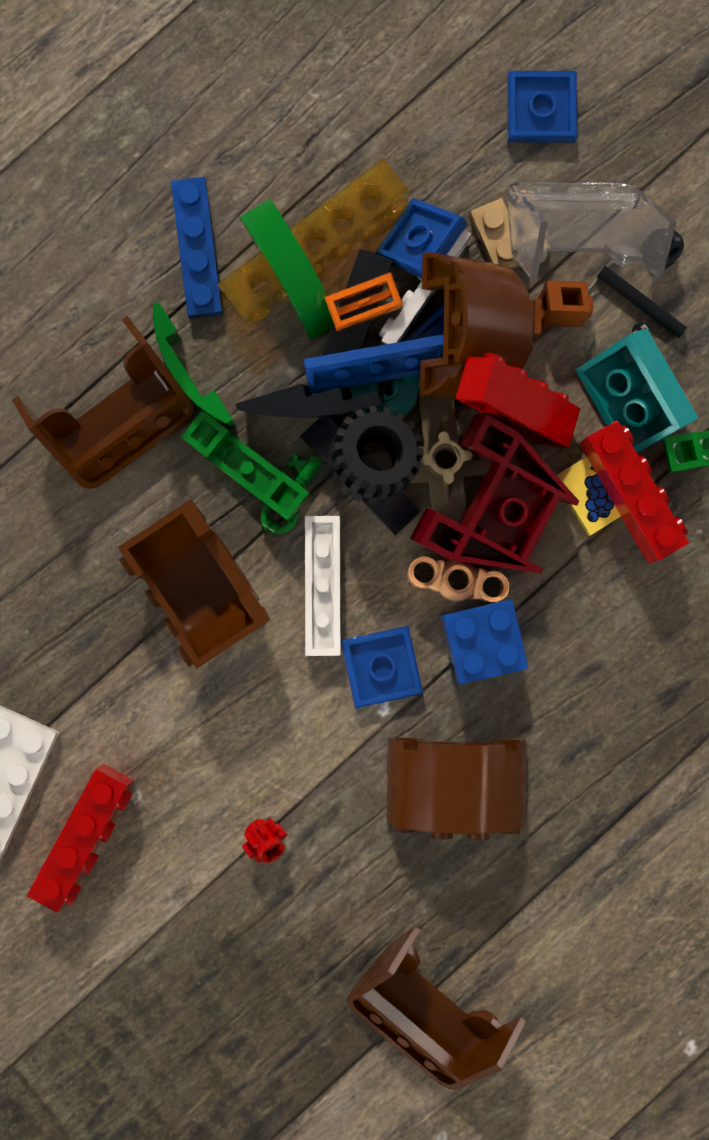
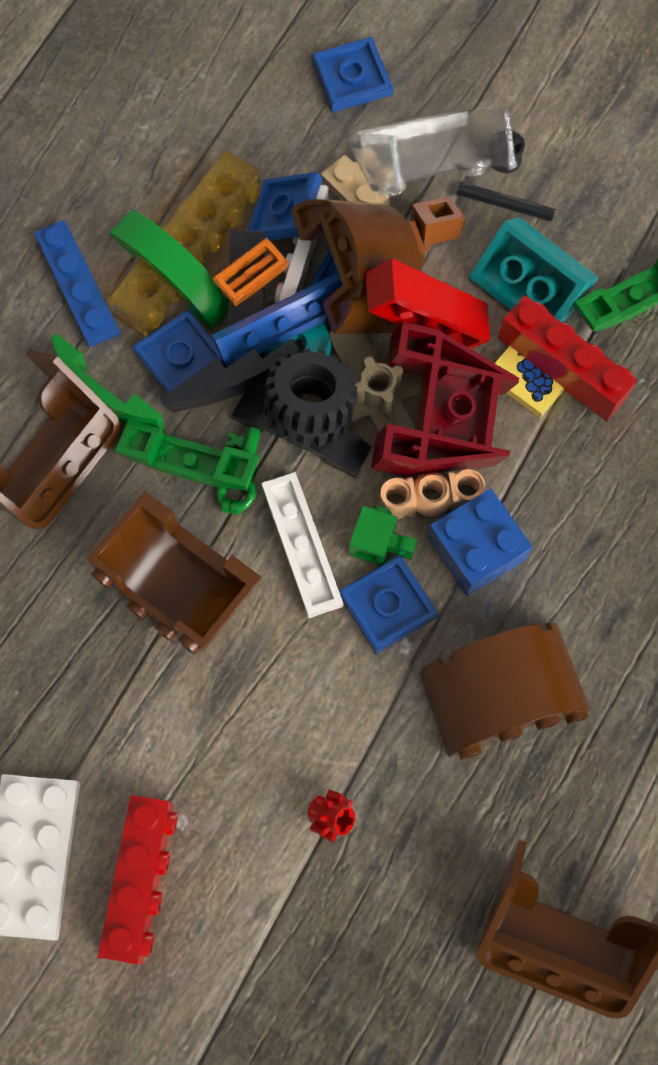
camera: 15 degrees left, 15 degrees down
none -> blue tile [132,309,222,394]
none -> green brick [348,506,417,566]

